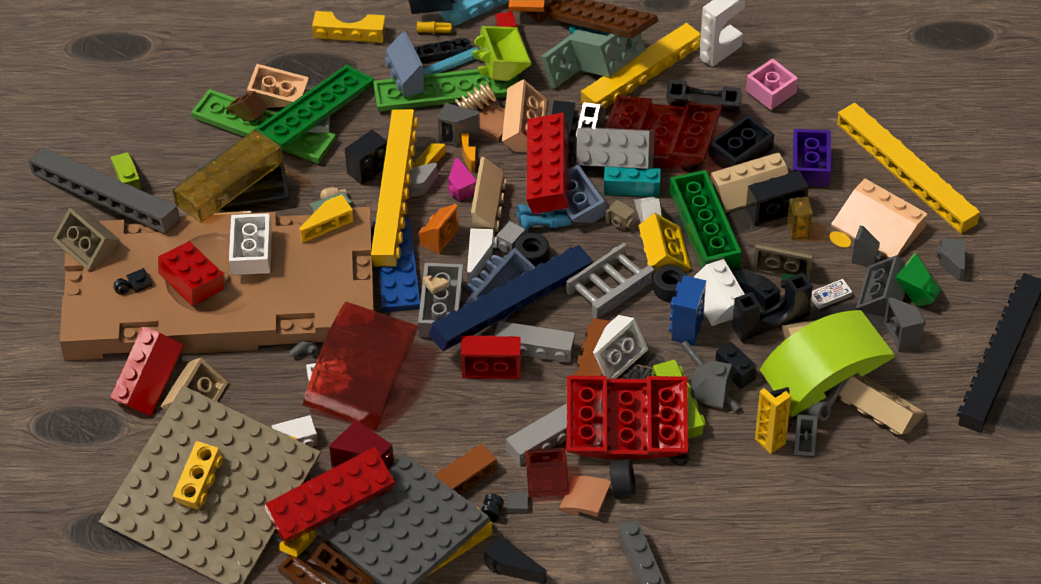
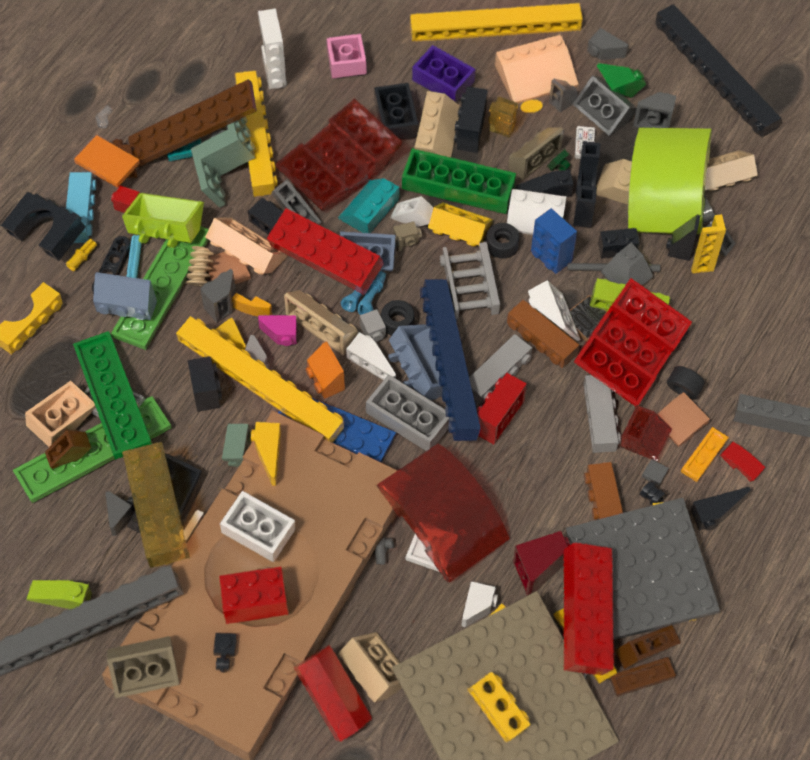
camera: 60 degrees left, 10 degrees up
tan cylinder [320,187,347,199] -> none
tan tile [423,276,449,294] -> none
light grey brick [576,127,655,168] -> none
black arch [666,79,743,114] -> none
none -> light orange tile [681,427,729,482]
none -> red slope [720,442,765,482]

